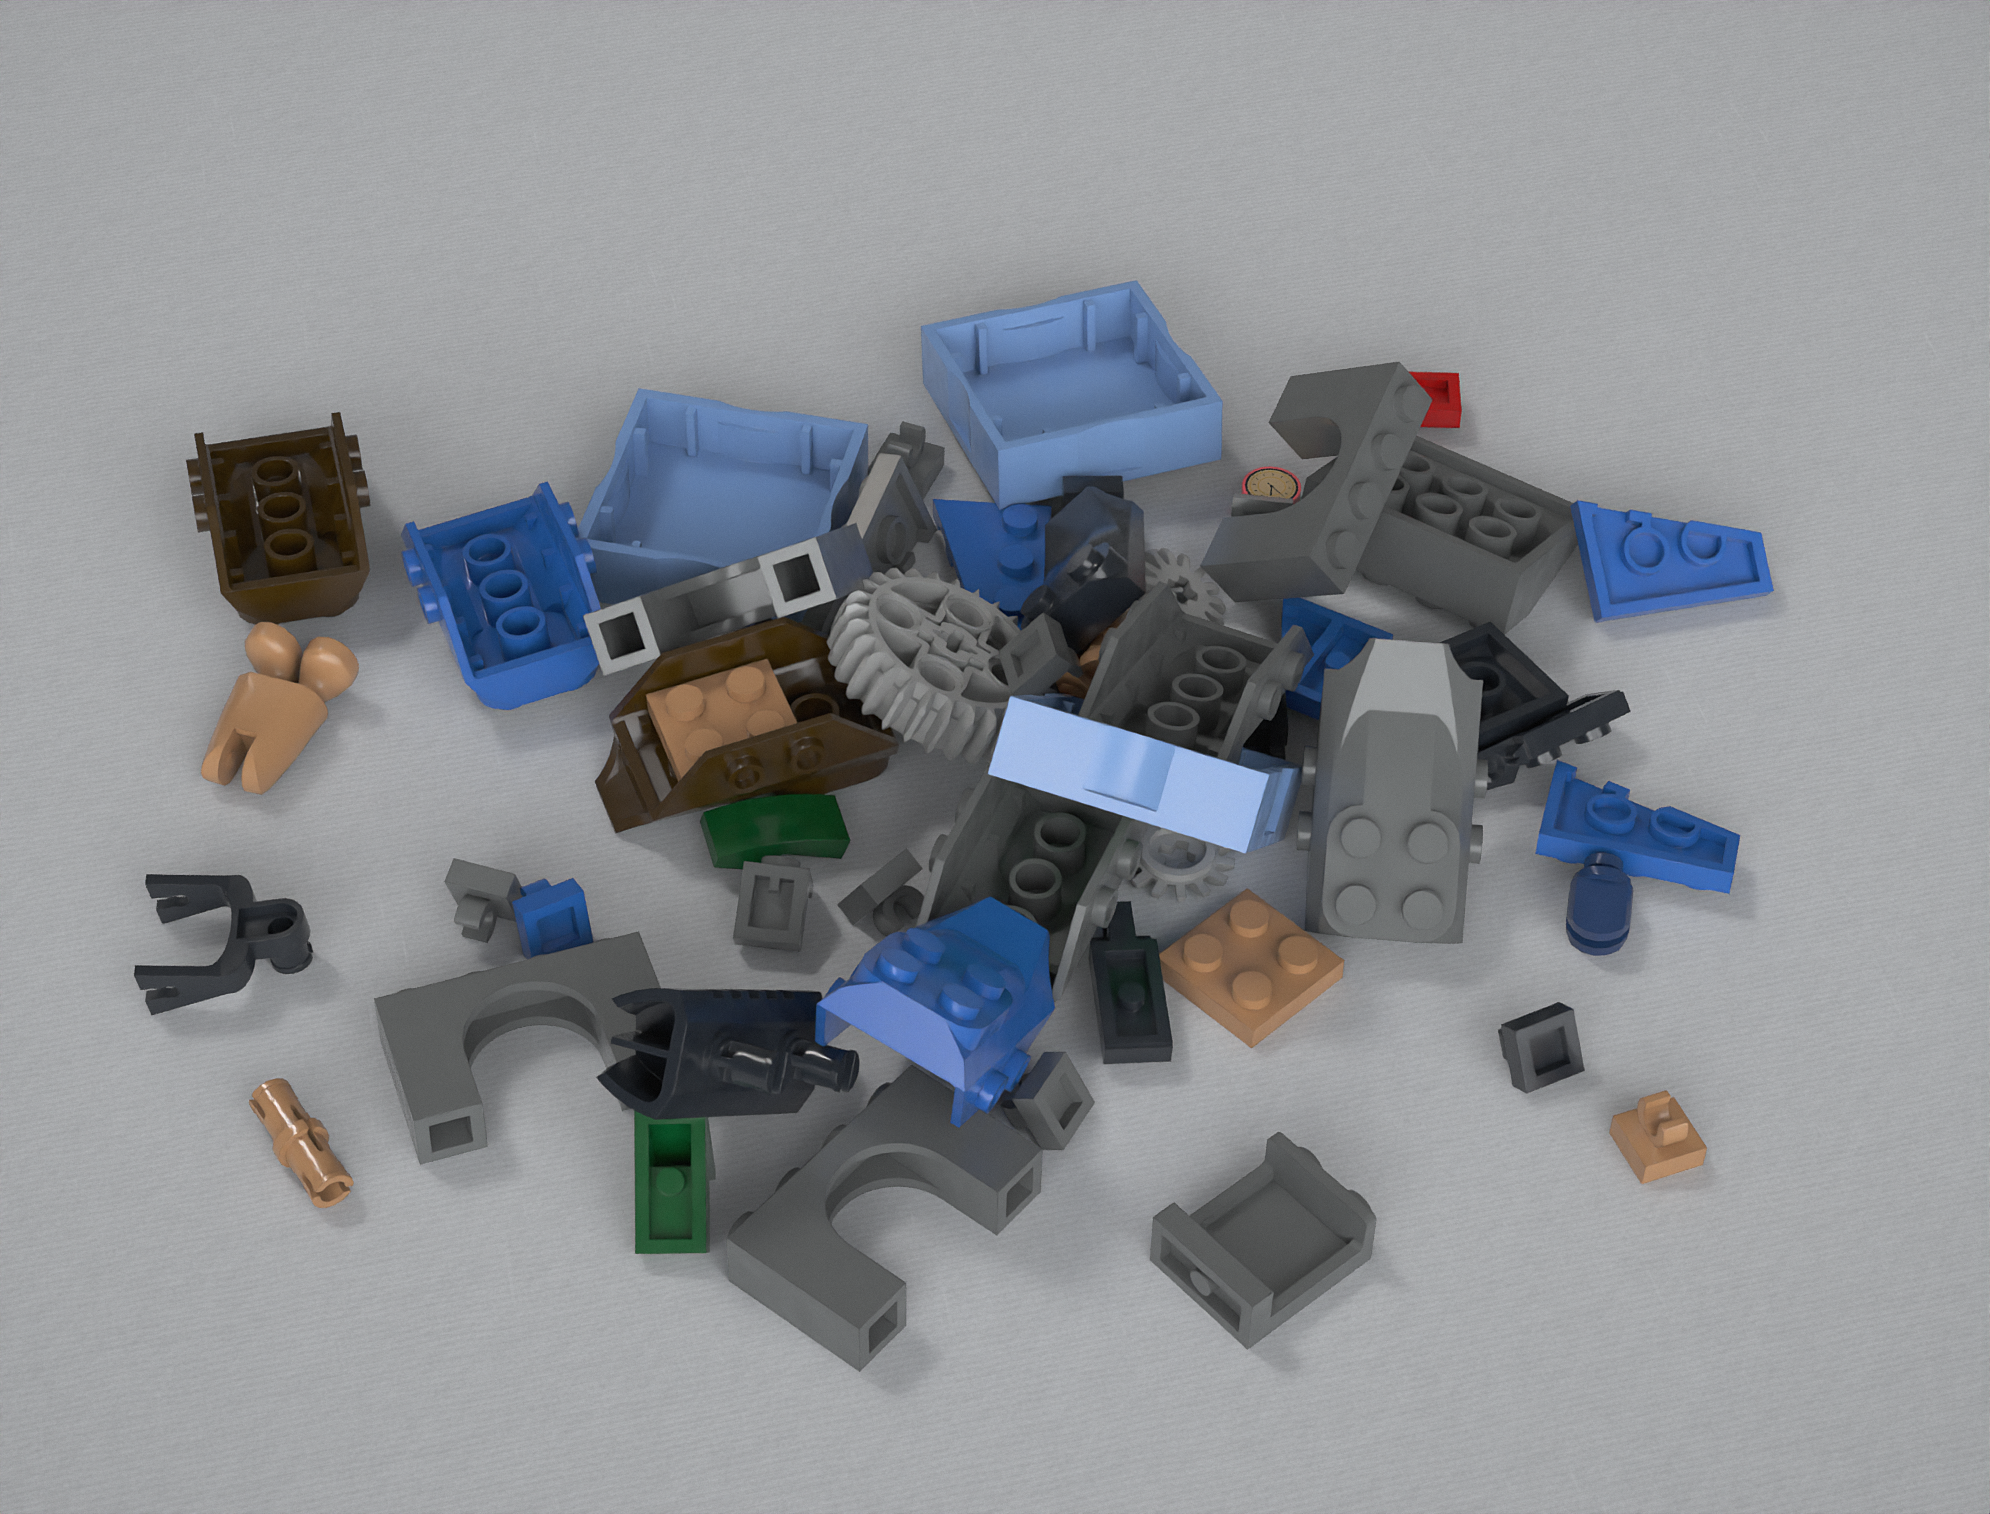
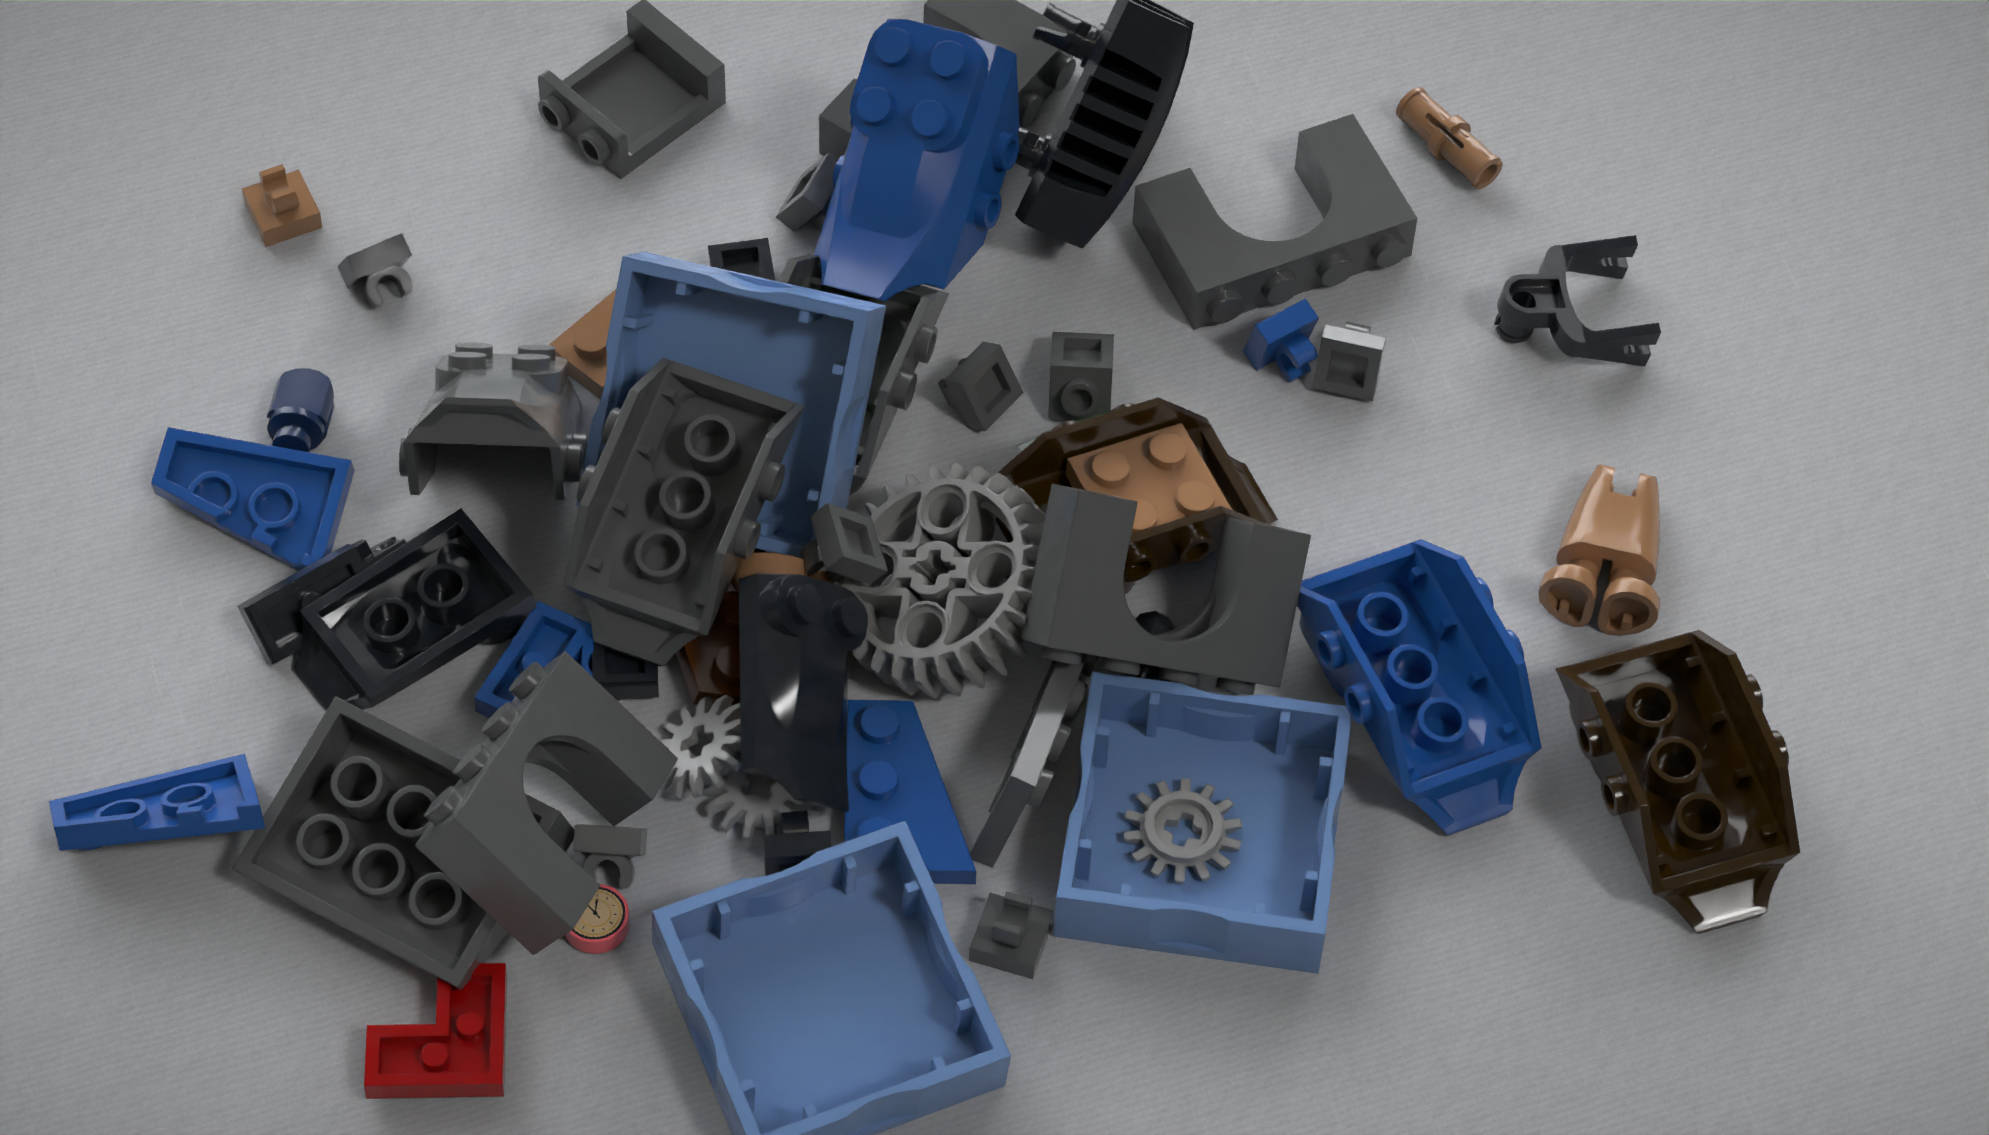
camera: 175 degrees right, 10 degrees up
none -> light grey gear [1123,778,1242,884]

